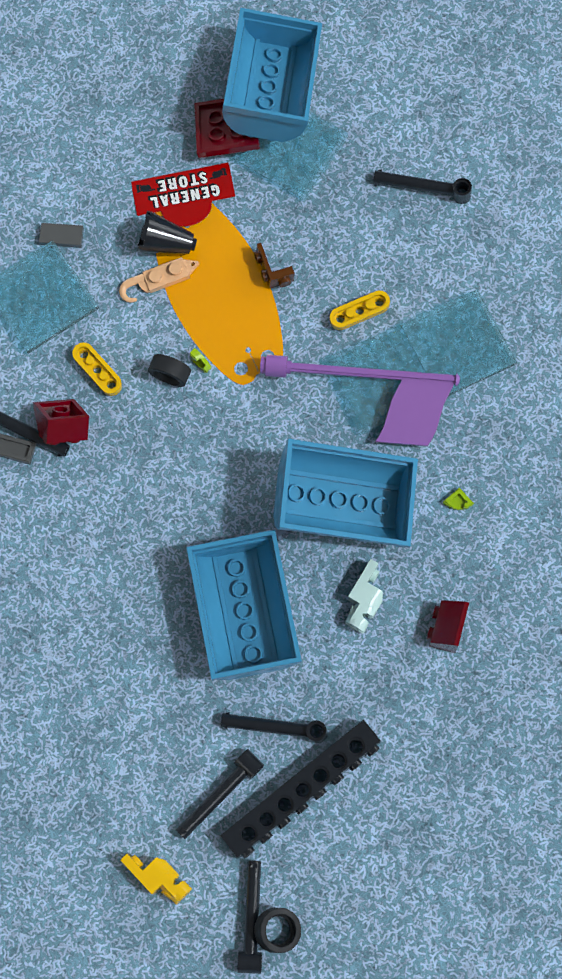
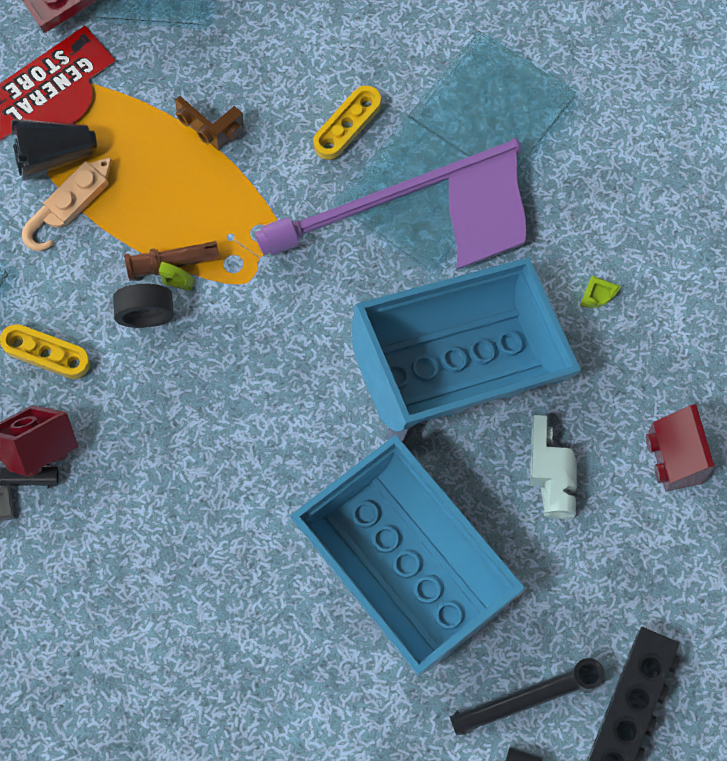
camera: 30 degrees left, 5 degrees down
none -> copper pin [124,240,220,281]

